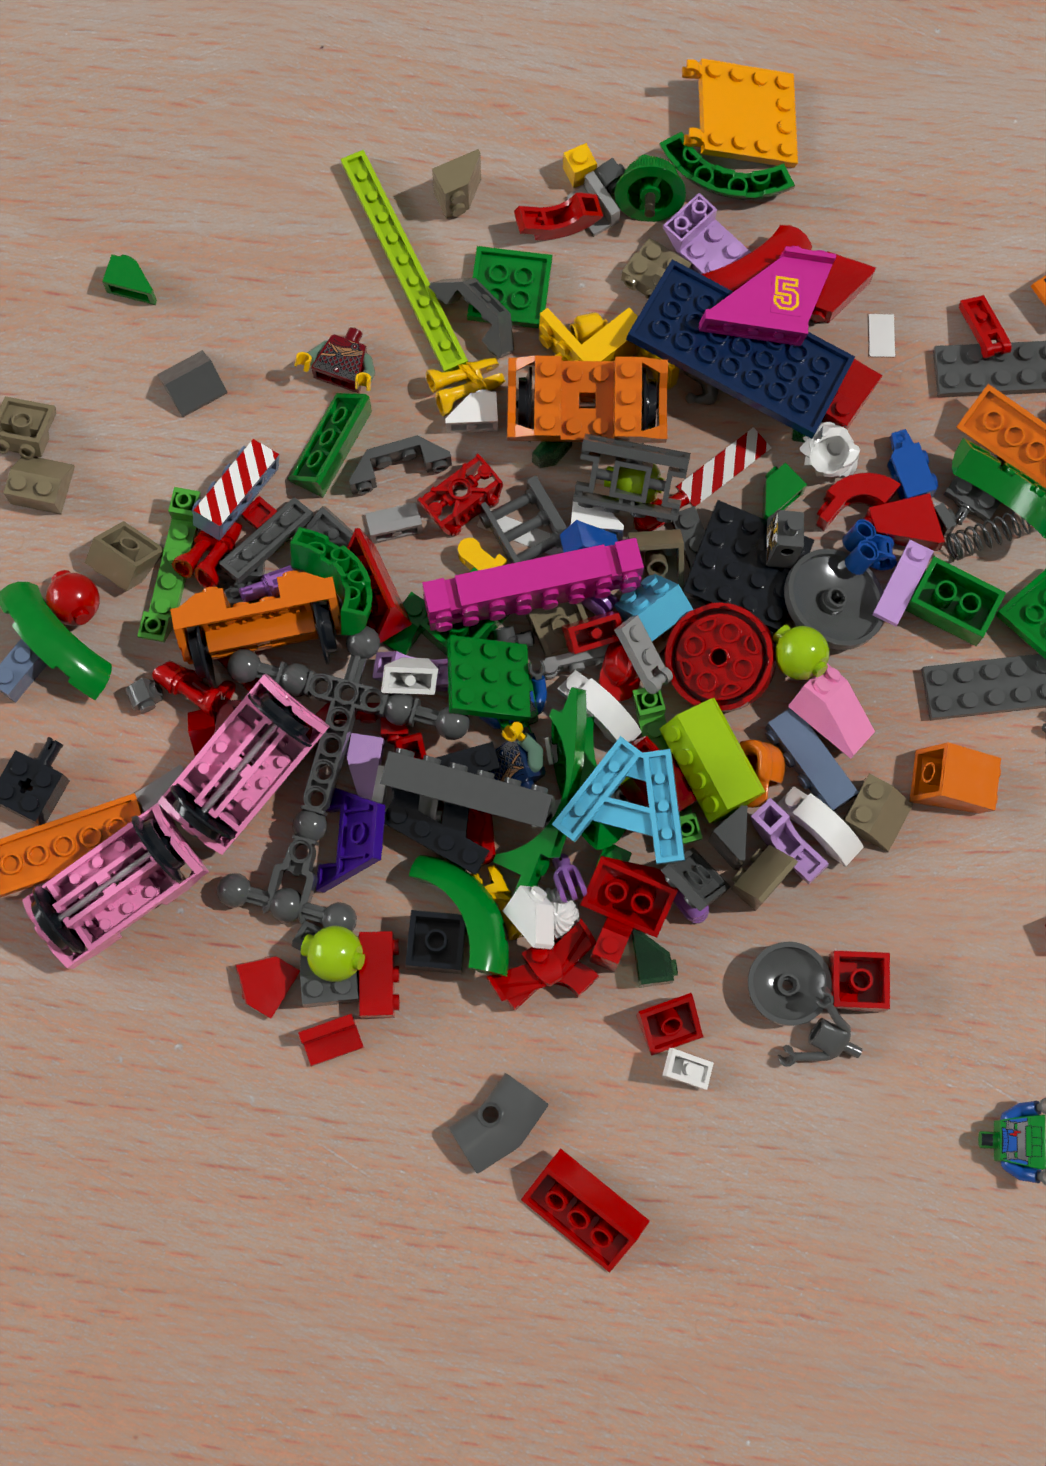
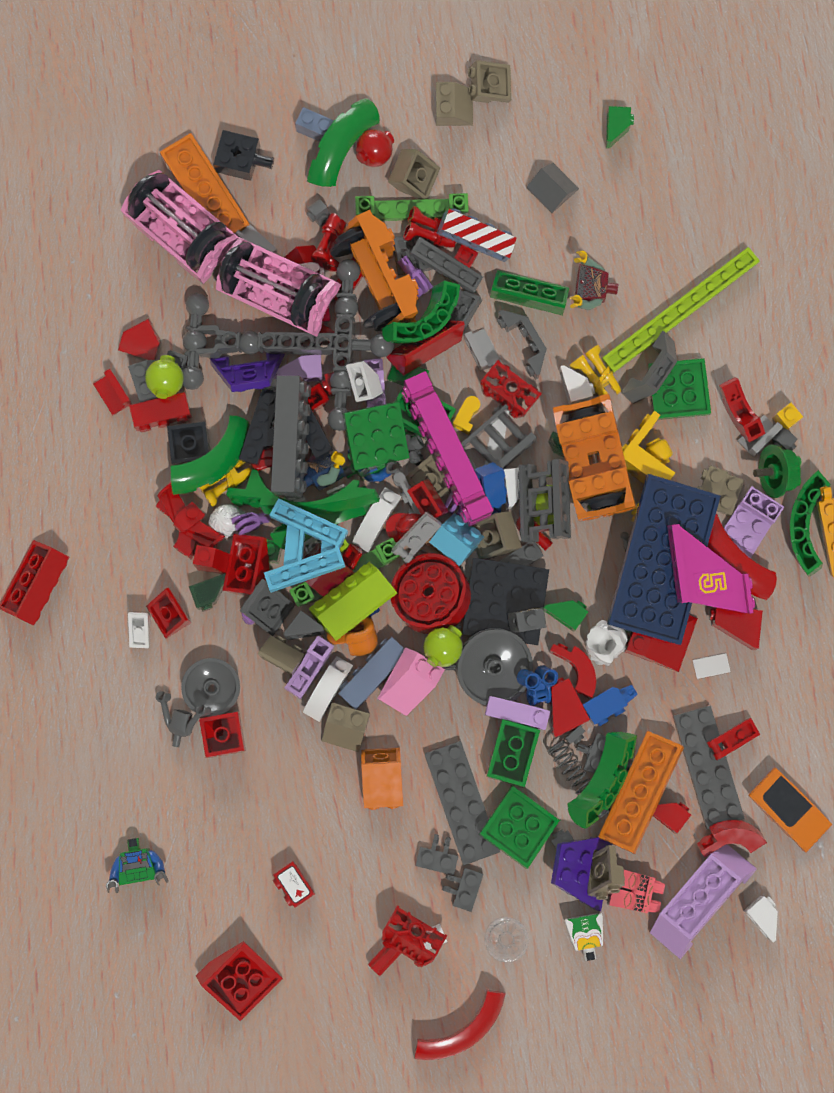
camera: 75 degrees right, 5 degrees up
dark tan slope [432,149,481,219] -> none
dark grey panel [448,1073,548,1174] -> none
white slope [503,885,554,949] -> none
sticker [676,427,771,507] -> none

